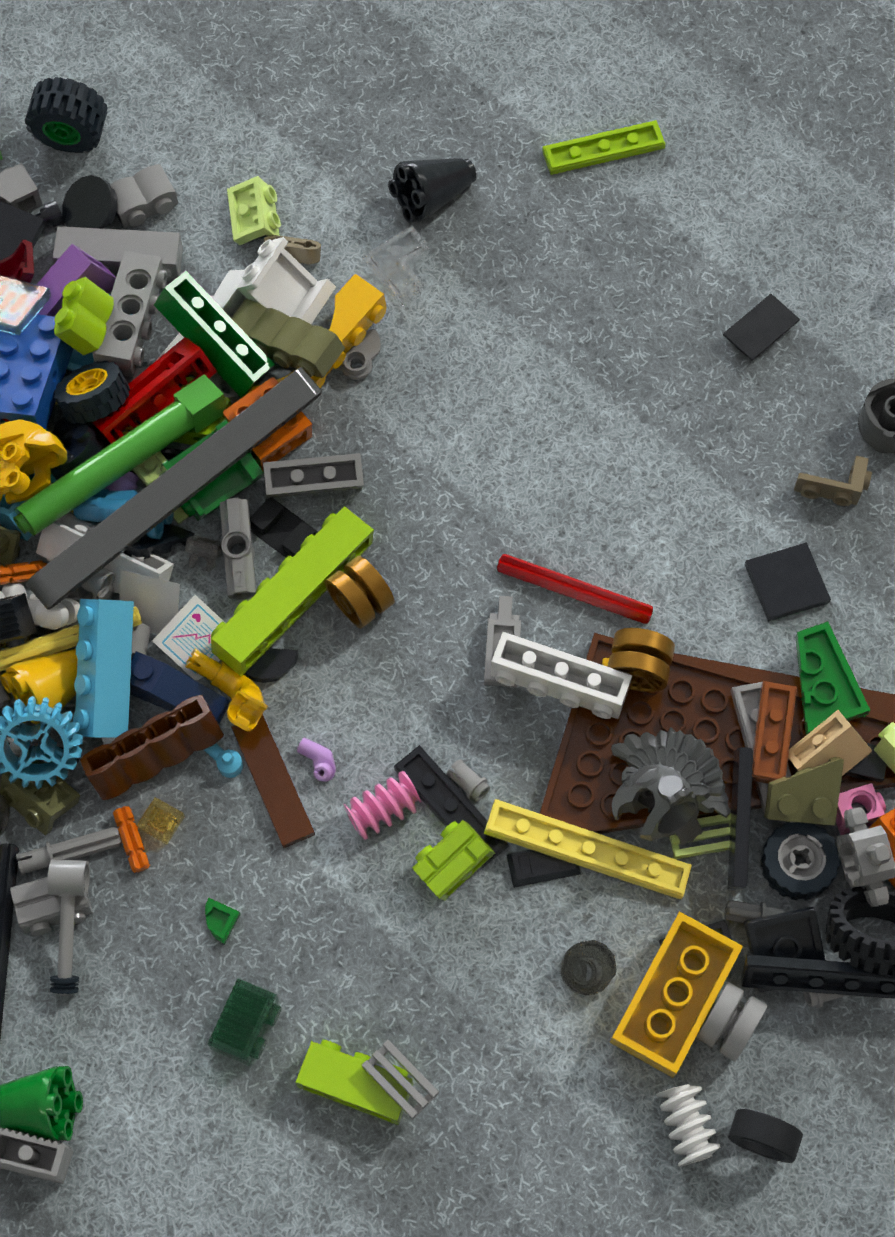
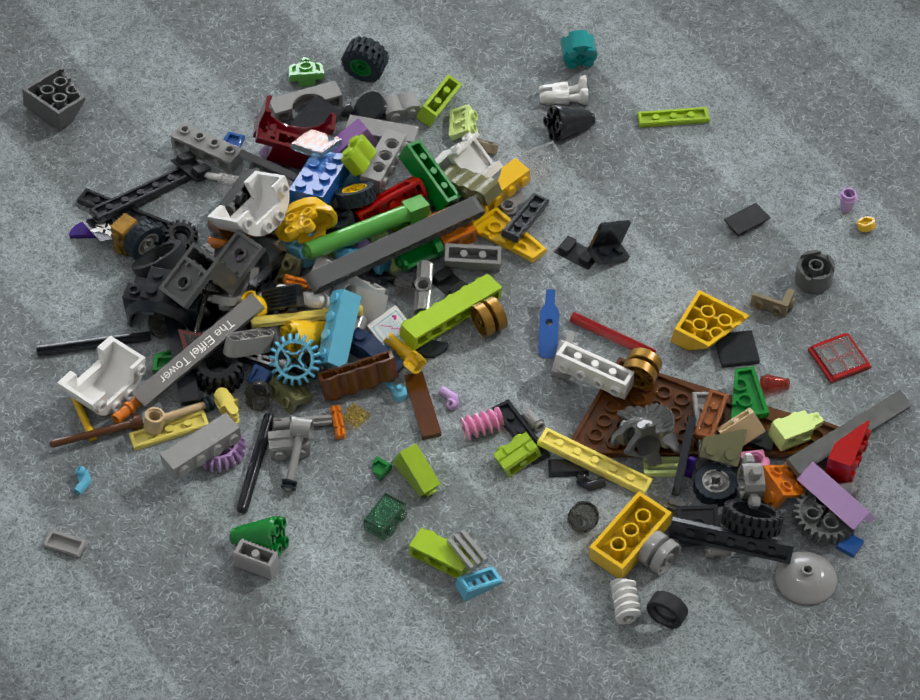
camera: 10 degrees right, 15 degrees down
none -> lime slope [391,443,441,497]
none -> lime brick [416,74,462,128]
none -> medium azure slope [455,566,503,601]
none -> yellow wing [473,207,546,263]
none -> black tile [501,193,549,243]
none -> white piece [538,75,589,105]
none -> blue piece [538,289,559,358]
none -> black piece [554,236,595,270]
none -> teal brick [560,30,598,69]
none -> black arm [576,473,606,491]
none -> black bracket [587,220,631,265]
none -> yellow wedge [670,290,750,350]
none -> dark purple piece [684,456,696,479]
none -> clear red cone [760,374,790,393]

